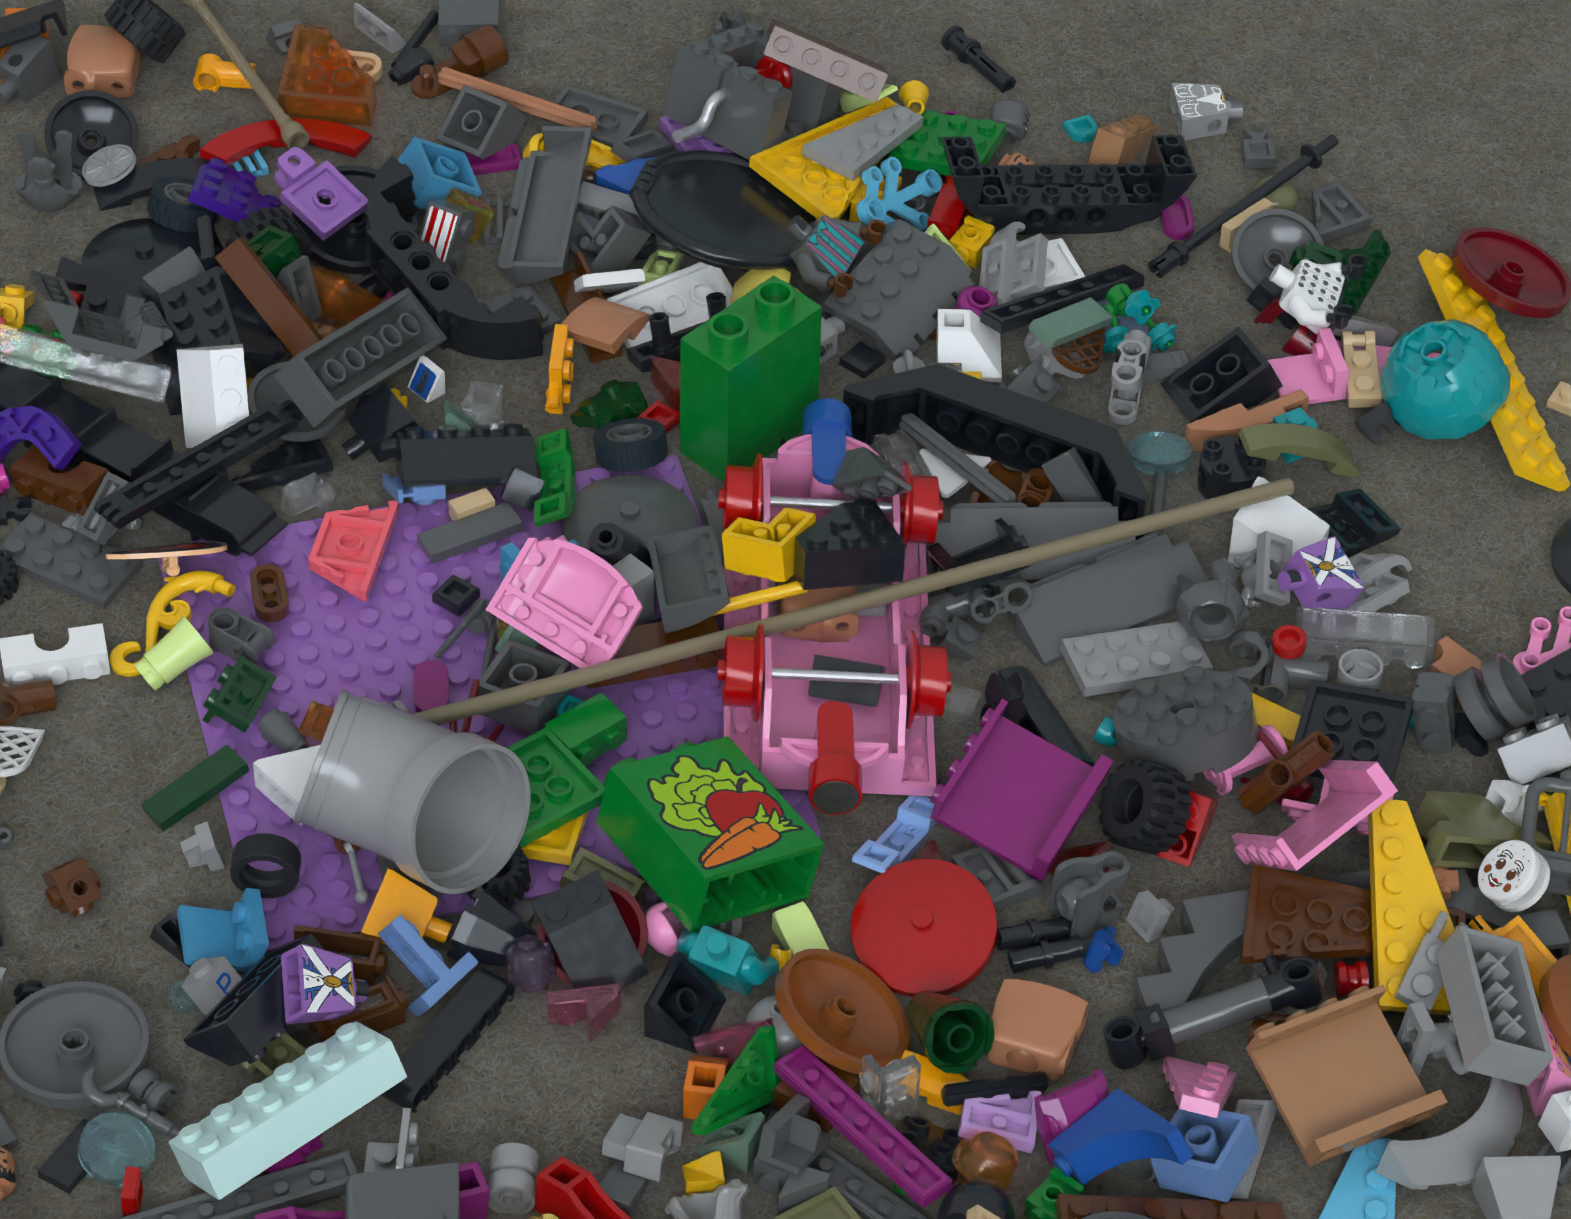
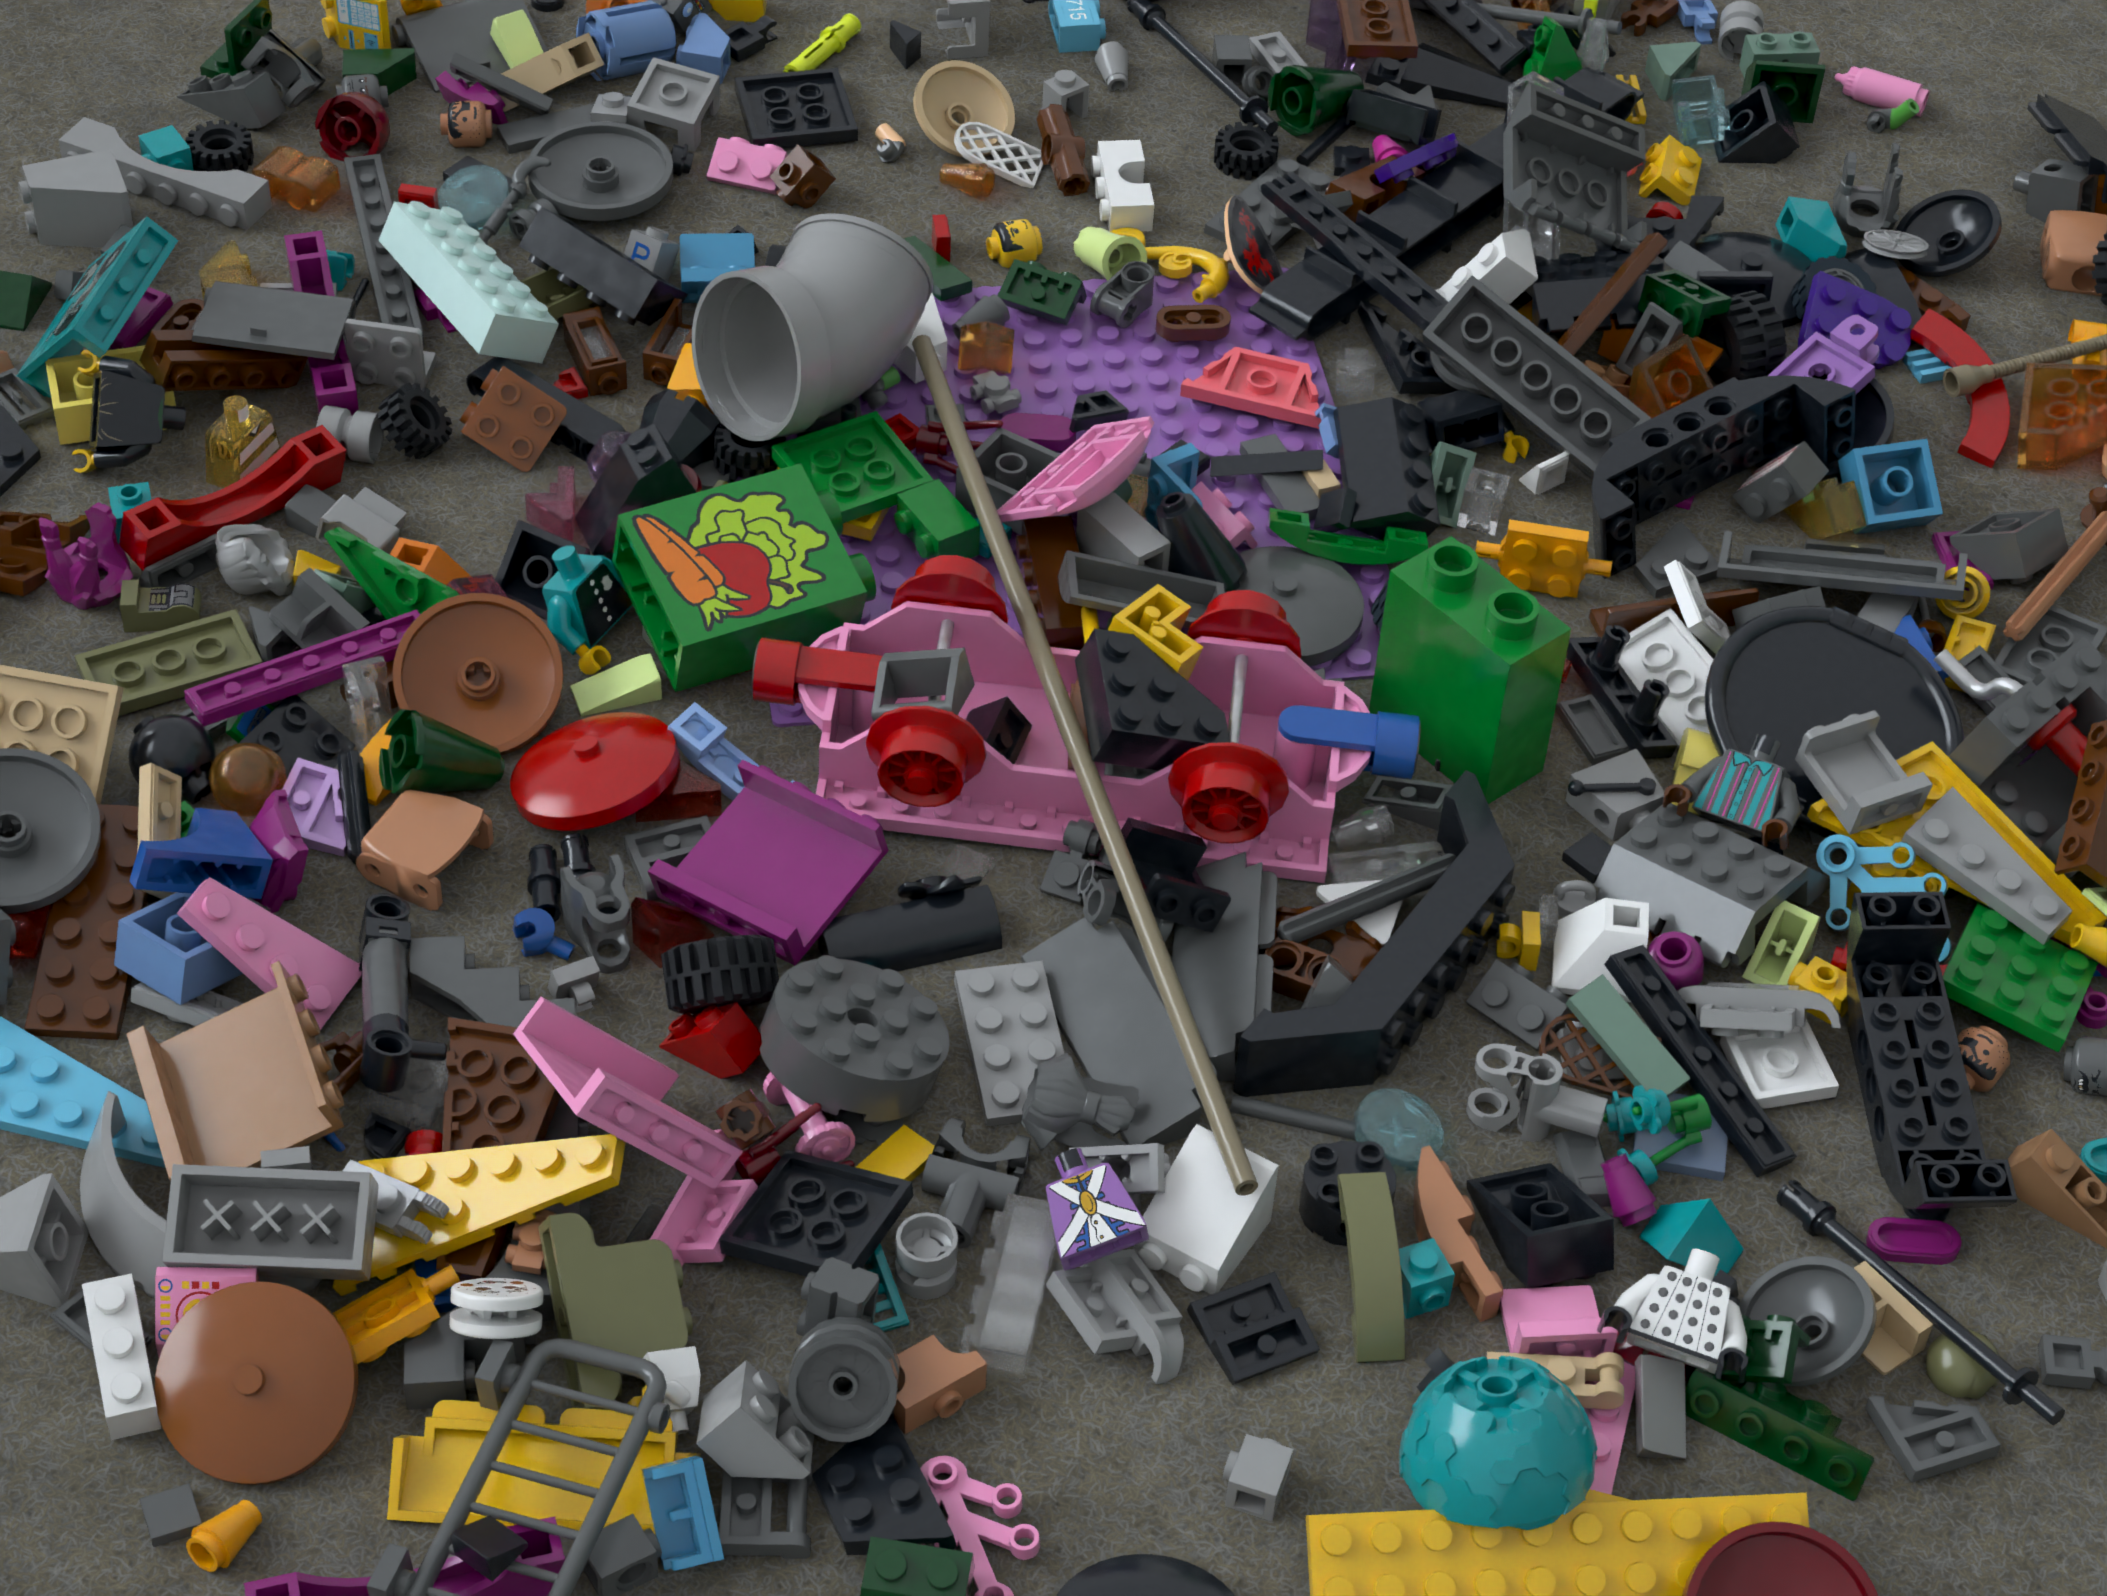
camera: 95 degrees right, 0 degrees up
torso [281,944,369,1024] -> none
medium blue bracket [378,914,479,1017] -> none
nougat slope [561,297,650,354] -> none
dark grey slope [831,447,912,501] -> none
red tile [1272,625,1307,659] -> none
none -> tan tile [137,763,182,899]
none -> black tyre [377,382,452,459]
none -> dark orange bracket [459,366,567,472]
none -> red tile [553,367,588,399]
none -> bright pink bracket [706,137,788,195]
none -> dark grey tile [871,648,975,721]
none -> red tile [932,214,951,262]
none -> clear orange cone [939,163,995,198]
none -> yellow head [986,219,1043,268]
none -> black tile [1069,390,1129,432]
none -> black sticker [1210,450,1323,477]
none -> light grey brick [1223,1434,1294,1521]
none -> magenta cone [1600,1153,1657,1227]
none -> teal slope [1639,1198,1744,1277]
none -> teal slope [1775,196,1847,263]
none -> light grey panel [1795,710,1933,835]

